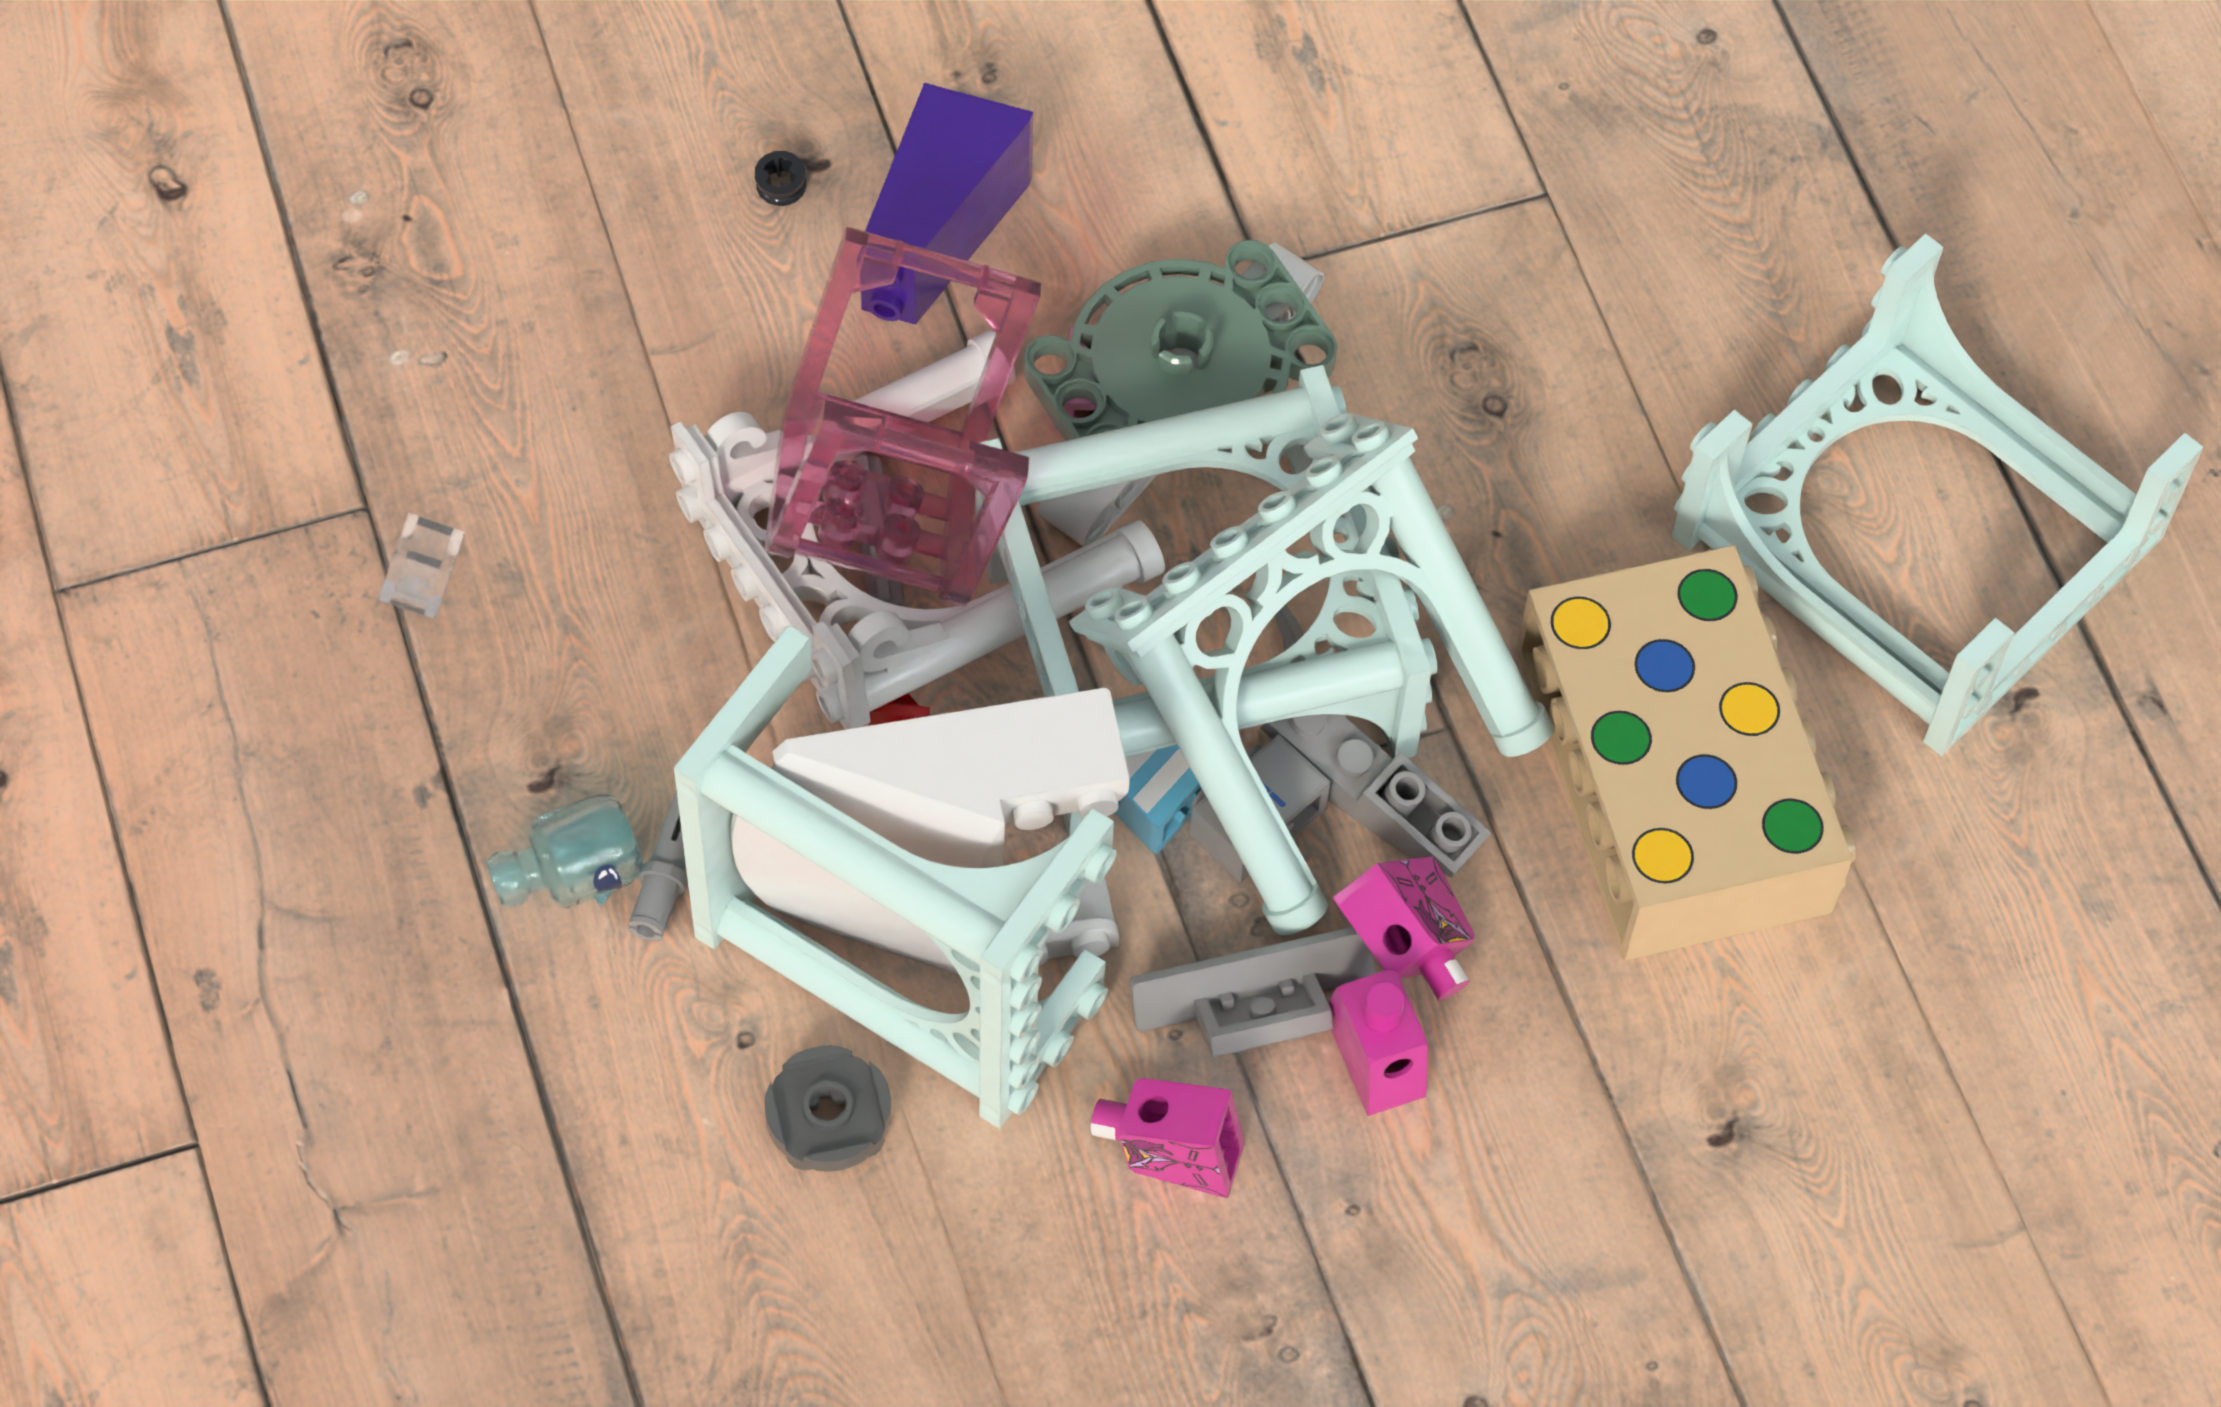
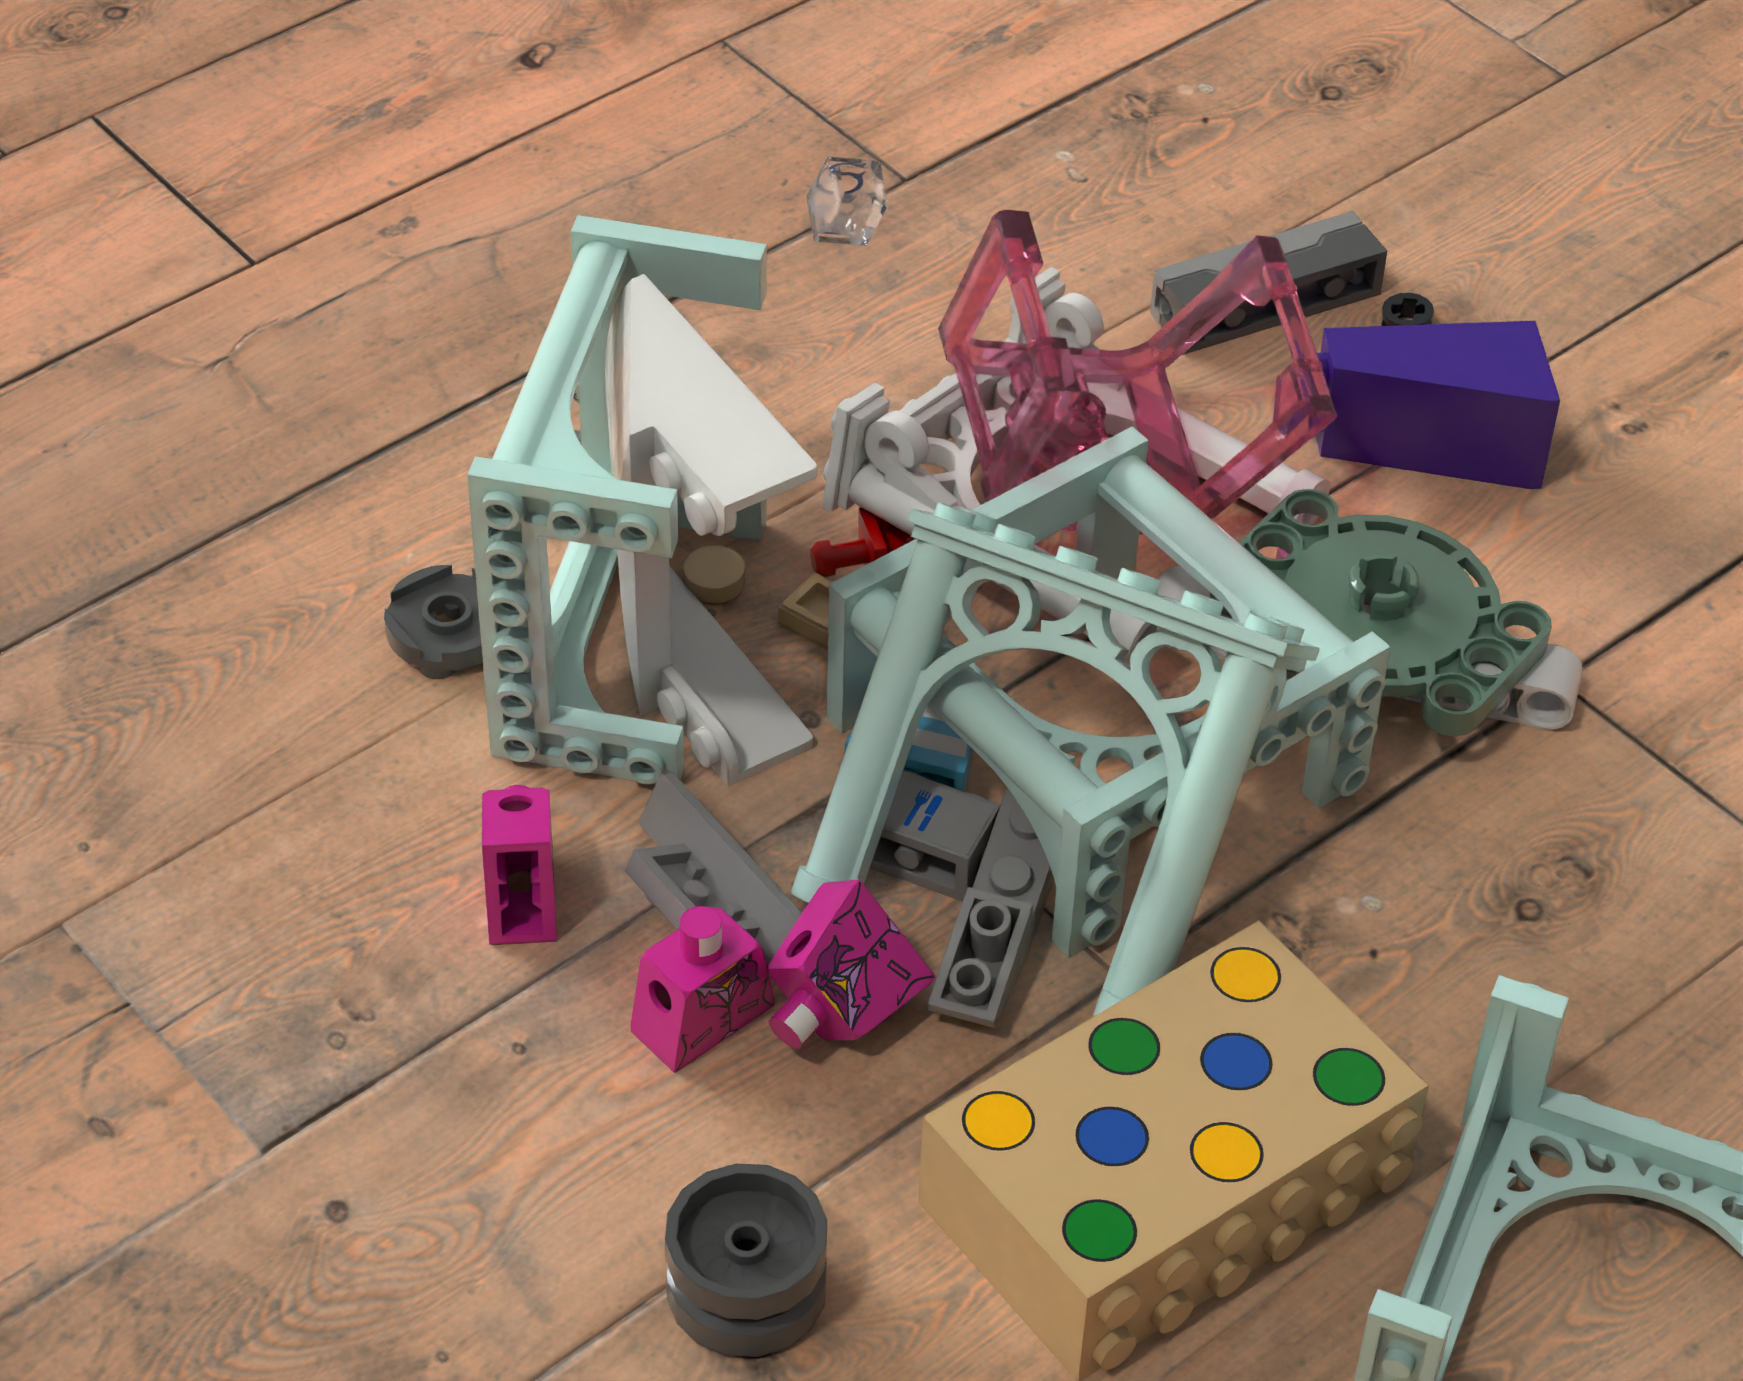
camera: 70 degrees right, 15 degrees down
none -> dark grey wheel [665,1163,828,1357]
none -> dark grey piece [1150,211,1388,355]

